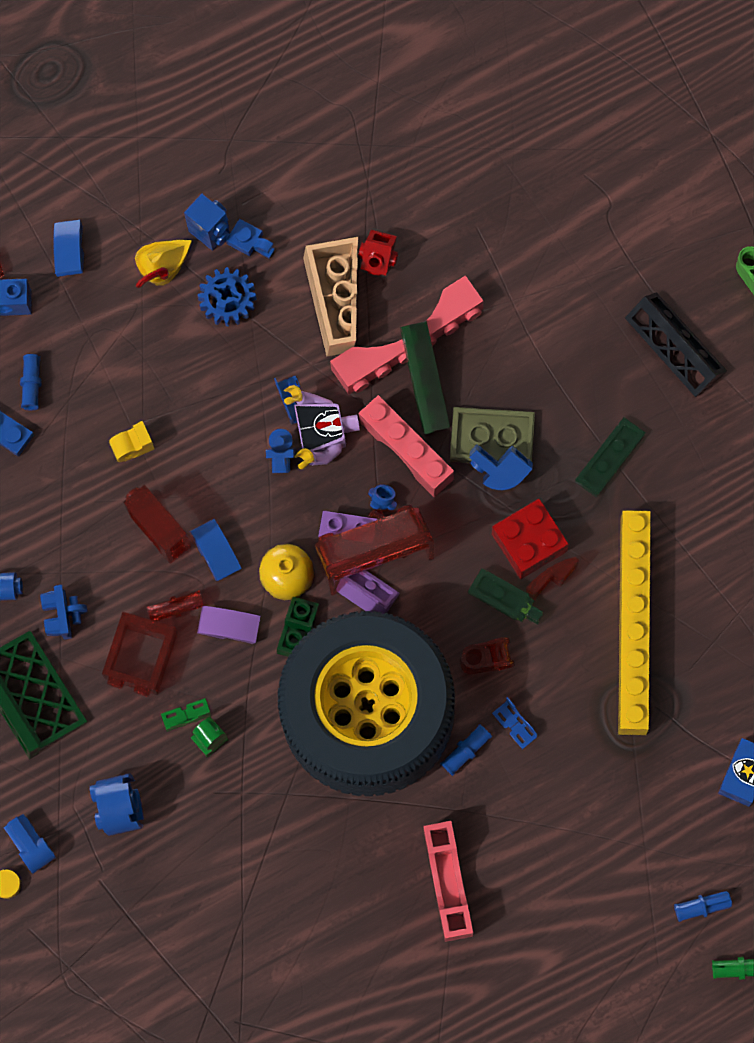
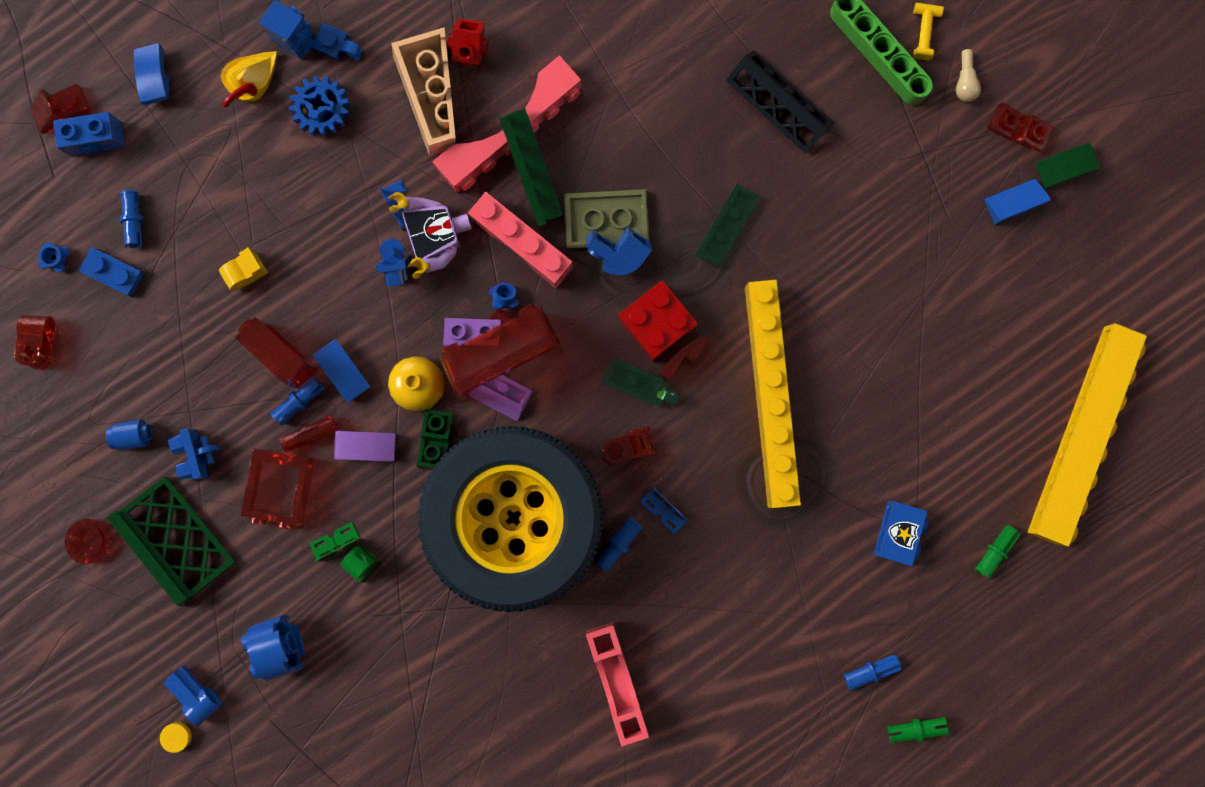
camera: 10 degrees left, 10 degrees up
none -> blue pin [271,376,325,426]

